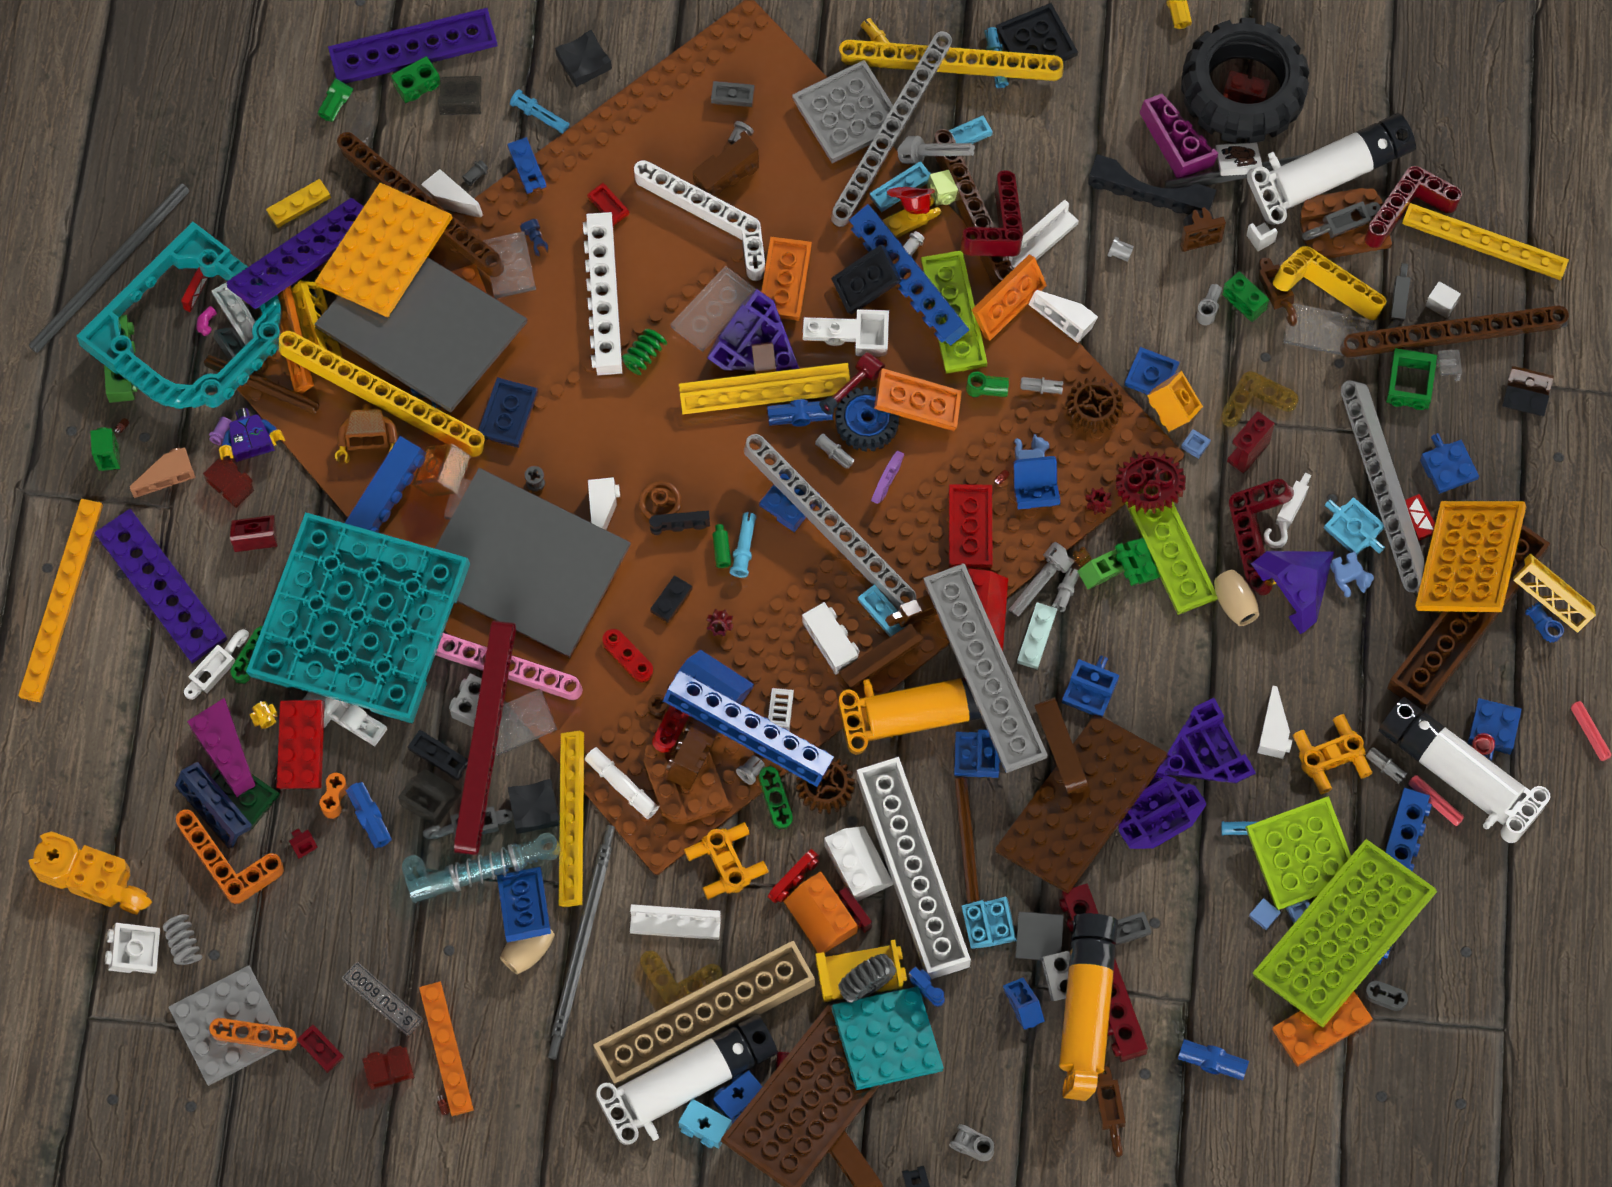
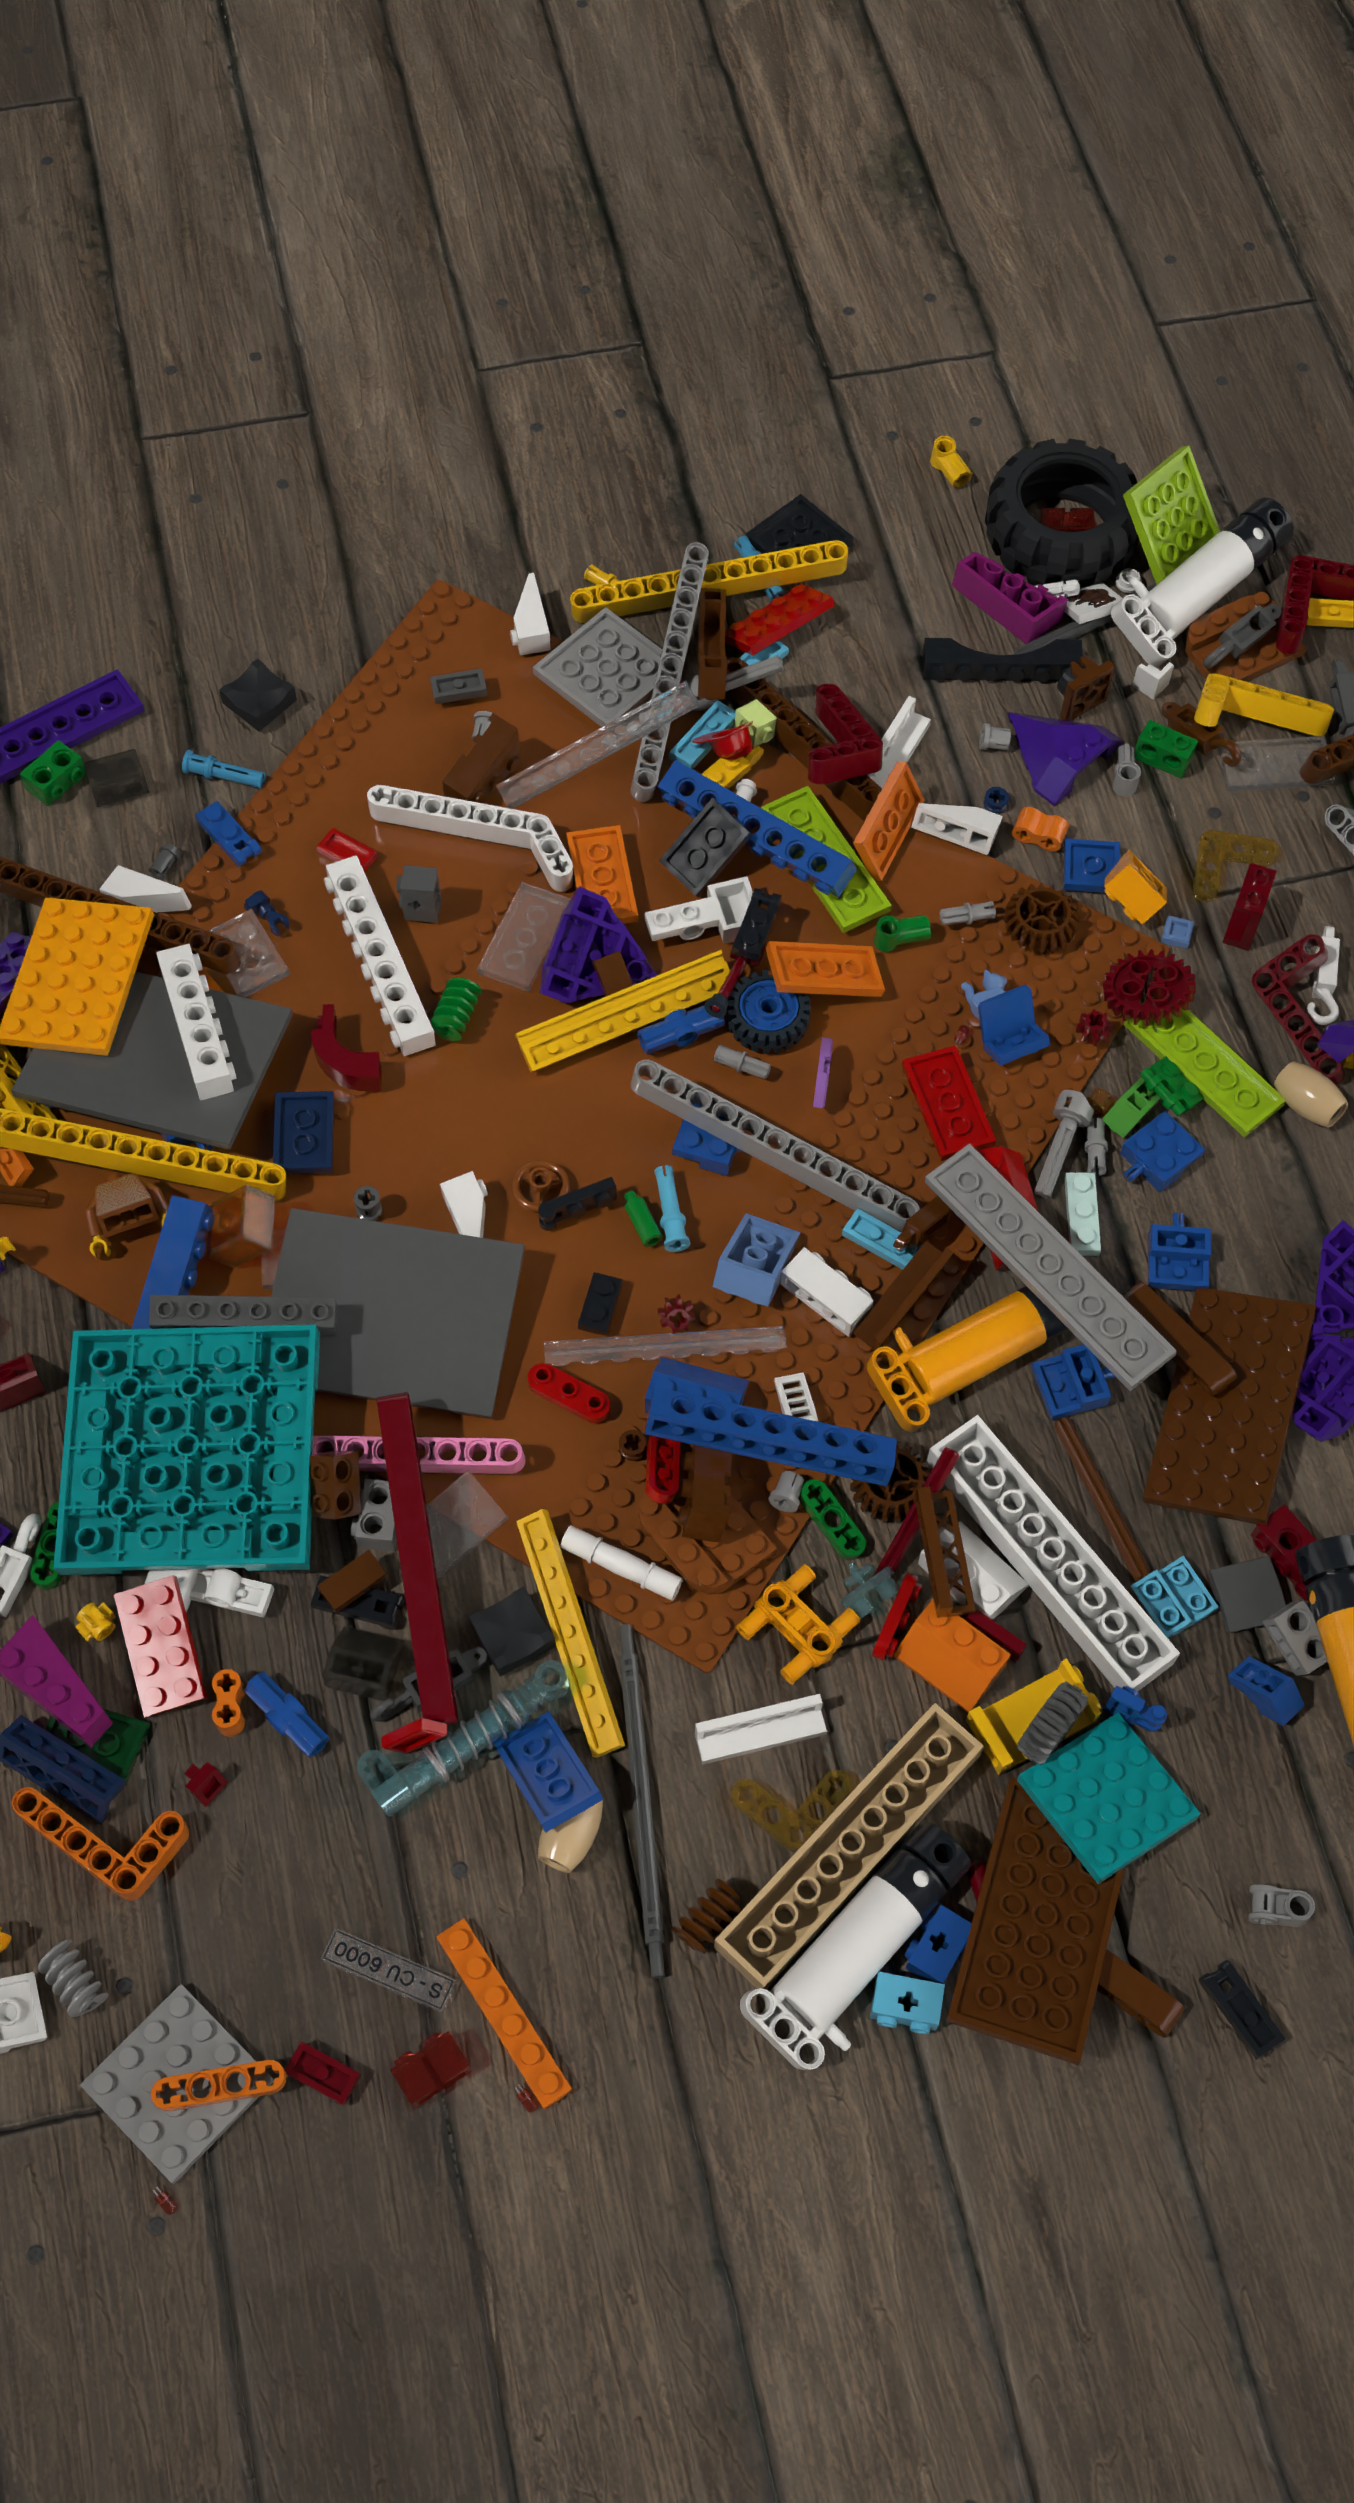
camera: 20 degrees left, 5 degrees down
none -> dark grey brick [149,1295,338,1335]
none -> clear red piece [153,2187,178,2215]
none -> white brick [156,944,237,1101]
none -> reddish brown brick [310,1451,361,1519]
none -> dark red arch [311,1004,382,1092]
none -> reddish brown tile [317,1550,388,1613]
none -> red tile [381,1718,447,1754]
none -> dark grey brick [396,865,442,923]
none -> clear plate [496,681,700,809]
none -> white slope [510,573,551,656]
none -> clear plate [544,1326,787,1366]
none -> reddish brown piece [672,1878,742,1954]
none -> reddish brown arch [698,588,727,700]
none -> medium blue slope [712,1213,801,1307]
none -> red plate [725,584,835,655]
none -> black plate [732,888,782,962]
none -> clear light blue hips [840,1562,899,1618]
none -> dark red axle [872,1447,959,1588]
none -> reddish brown fence [914,1486,976,1618]
none -> dark blue bush [983,787,1009,814]
none -> dark purple wedge [1008,712,1124,807]
none -> orange axle [1012,807,1069,852]
none -> white axle [1035,579,1080,598]
none -> white plate [1115,568,1142,593]
none -> blue plate [1120,1111,1205,1192]
none -> lime plate [1123,446,1220,585]

